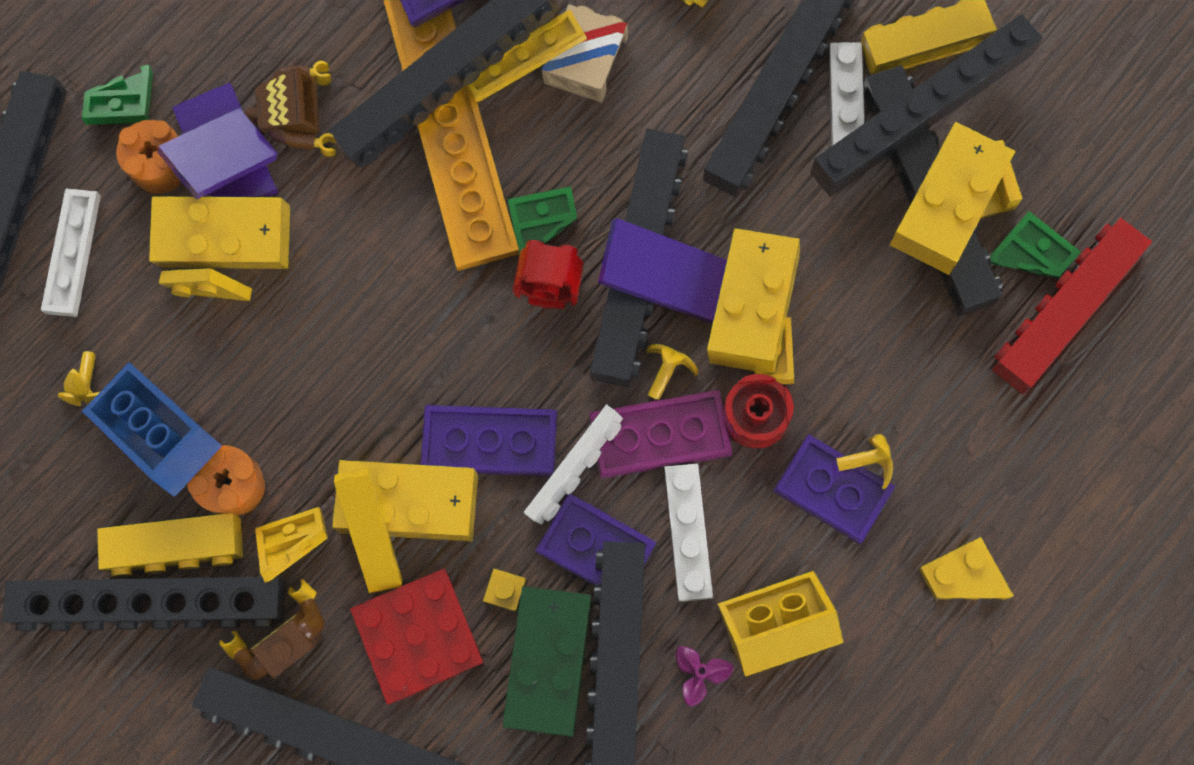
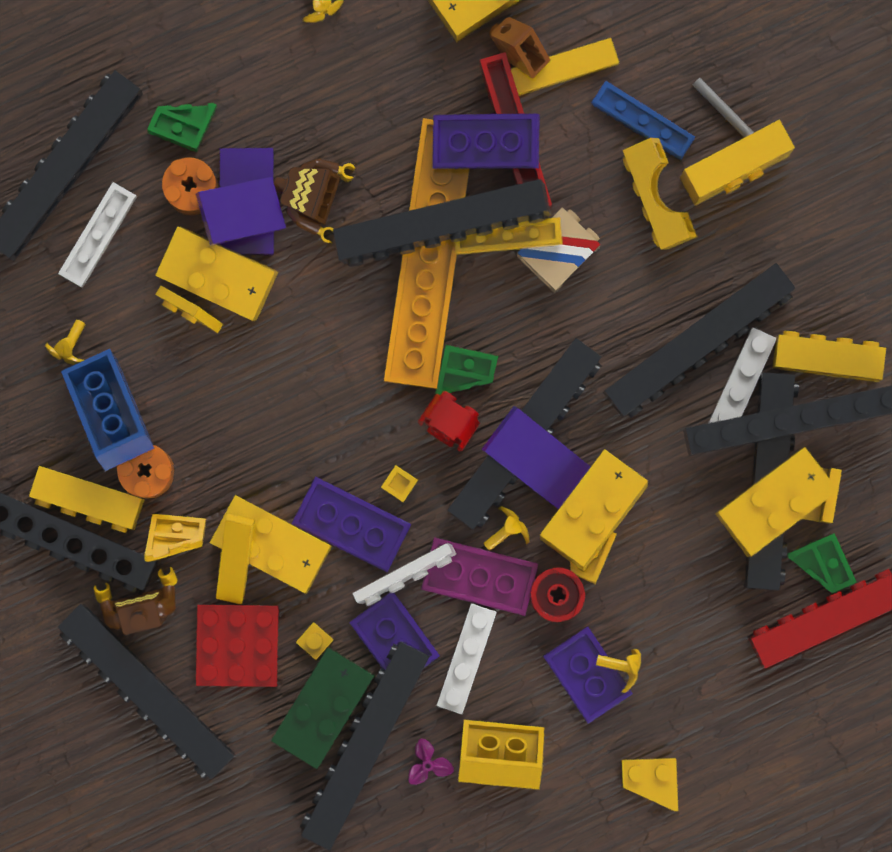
camera: 20 degrees right, 10 degrees up
none -> yellow plate [381,465,418,503]

